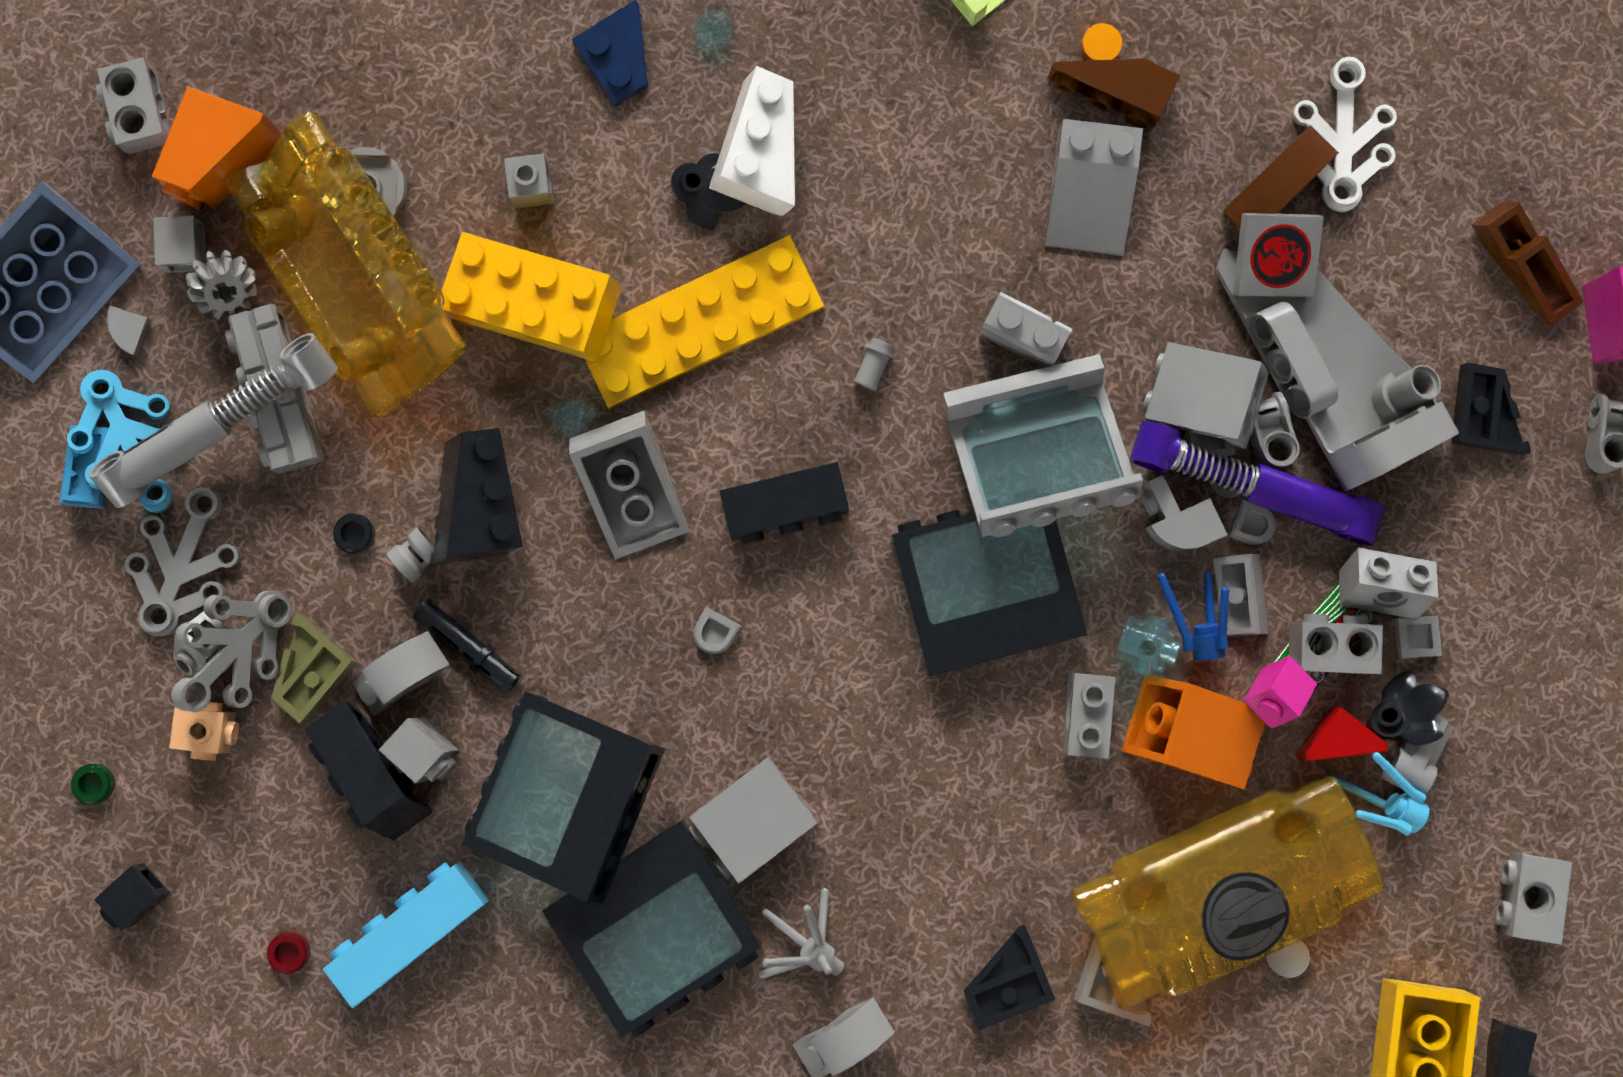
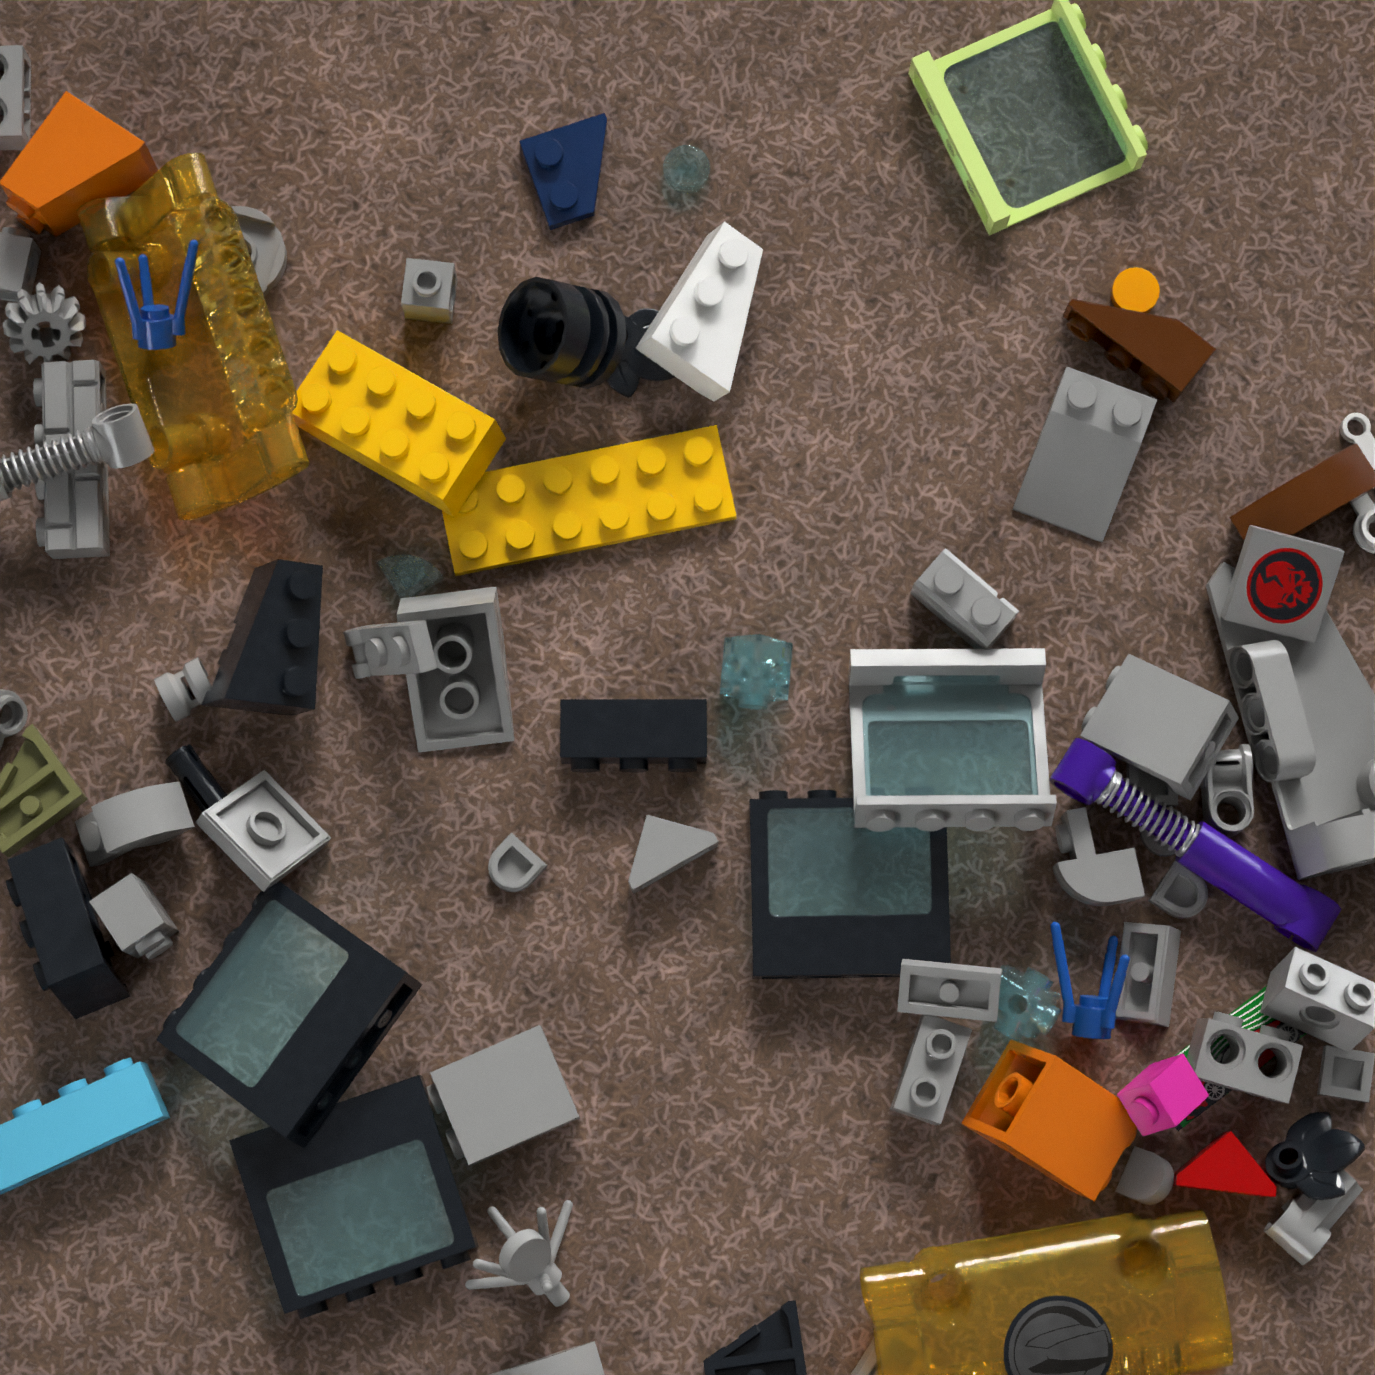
camera: 10 degrees right, 5 degrees down
black tile [333,513,375,554] -> none
light grey pin [853,338,895,391] -> none
medium azure plant [1324,752,1429,835] -> none
none -> blue plant [115,240,199,350]
none -> light grey tile [195,770,331,892]
none -> light grey plate [343,620,438,679]
none -> black wheel [497,277,626,389]
none -> light grey tile [499,1229,551,1282]
none -> light grey slope [628,815,719,894]
none -> clear light blue brick [720,634,793,710]
none -> light grey plate [897,959,1002,1022]
none -> light grey tile [1115,1146,1174,1205]

